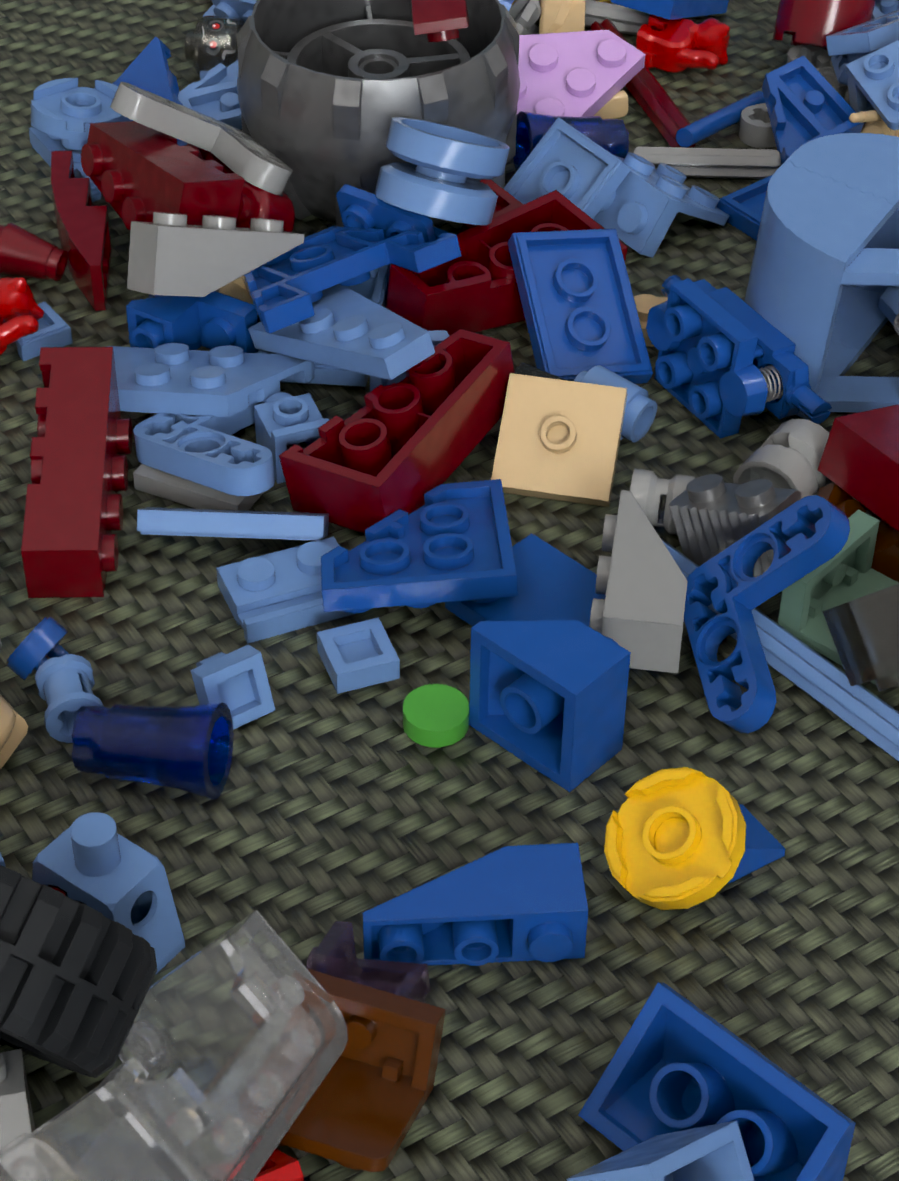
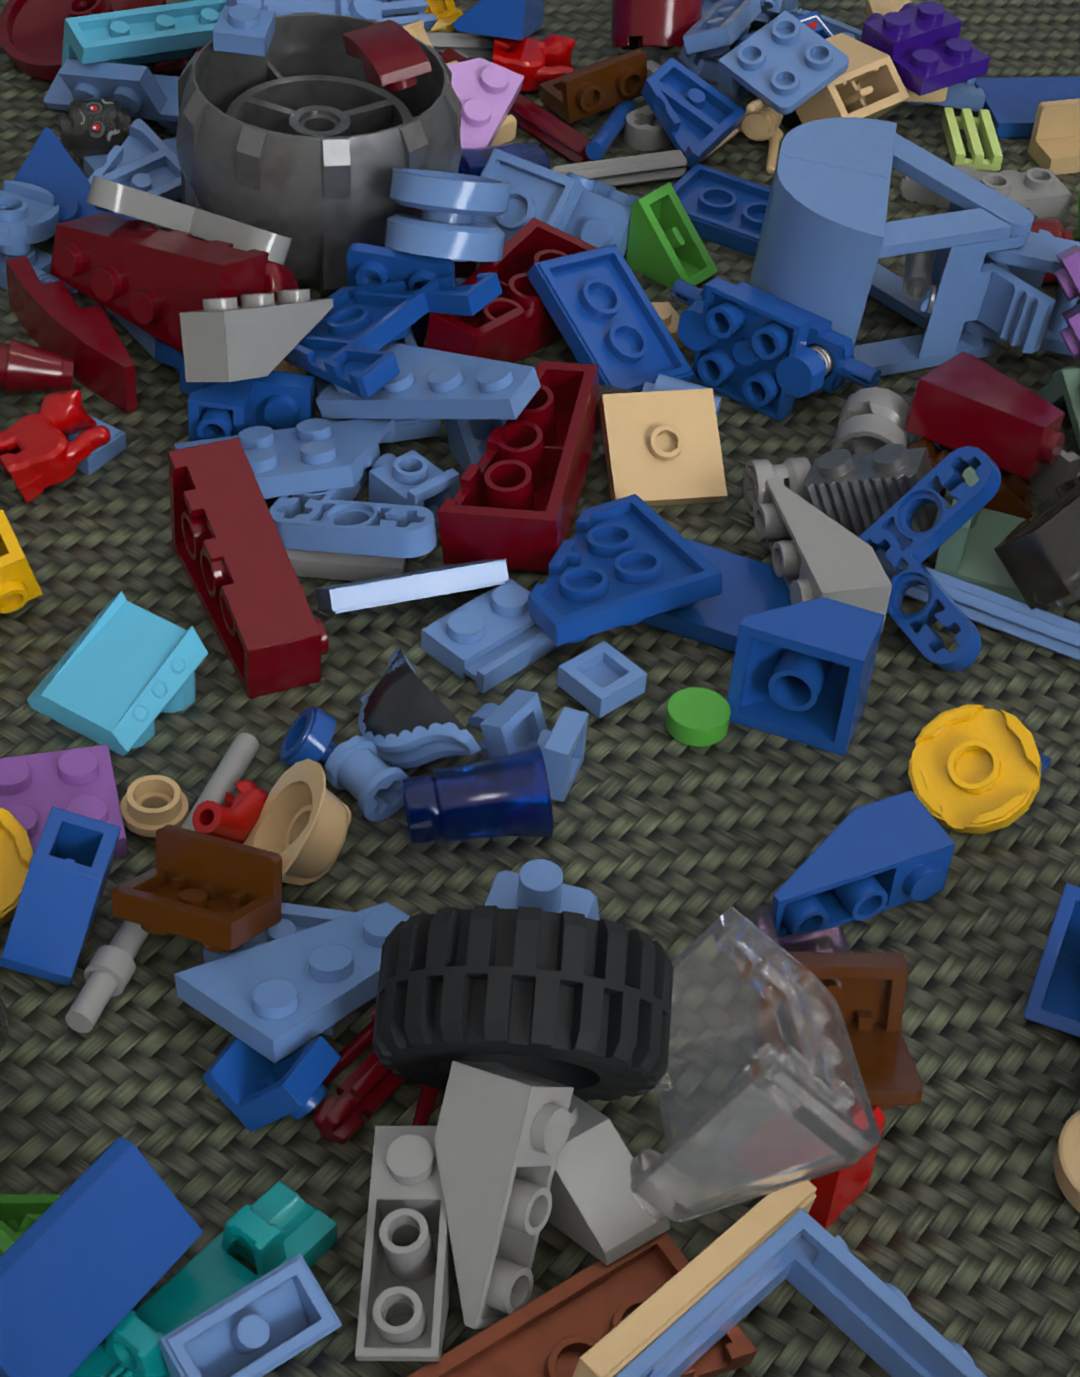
camera: 25 degrees left, 0 degrees up
none -> hat [358,647,482,769]
none -> medium blue plate [533,706,589,802]
none -> reddish brown bracket [539,49,647,124]
none -> bright green slope [626,182,718,289]

